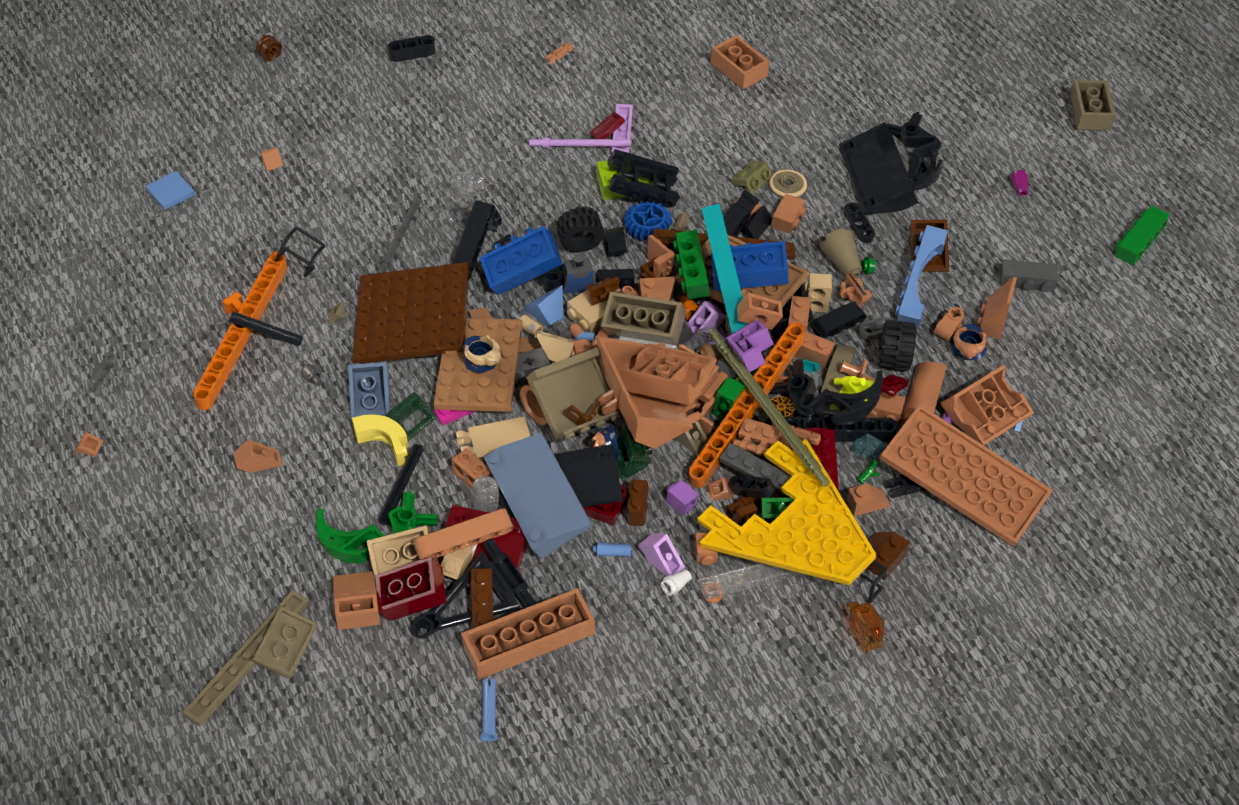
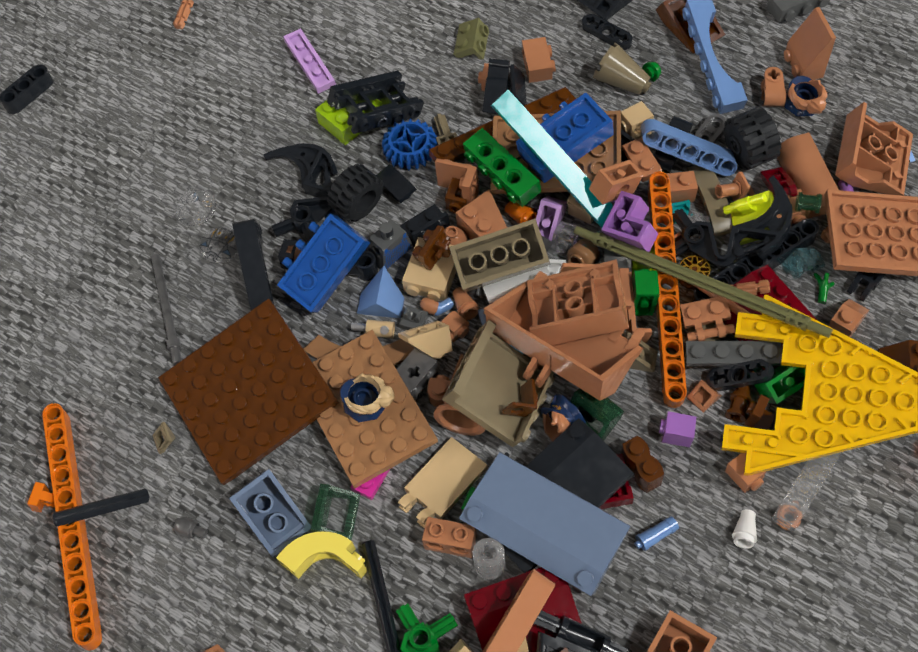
camera: 25 degrees left, 10 degrees up
black piece [276,226,325,277] -> none
lavender bar [529,138,632,148] -> none
dark red tile [589,112,625,139] -> none
lavender slope [639,533,685,576] -> none
dark tan wheel [769,170,807,197] -> none
nougat hips [839,273,872,308] -> none
none -> black piece [263,143,338,243]
none -> medium blue beam [640,119,737,176]
none -> clear green bush [795,192,822,214]

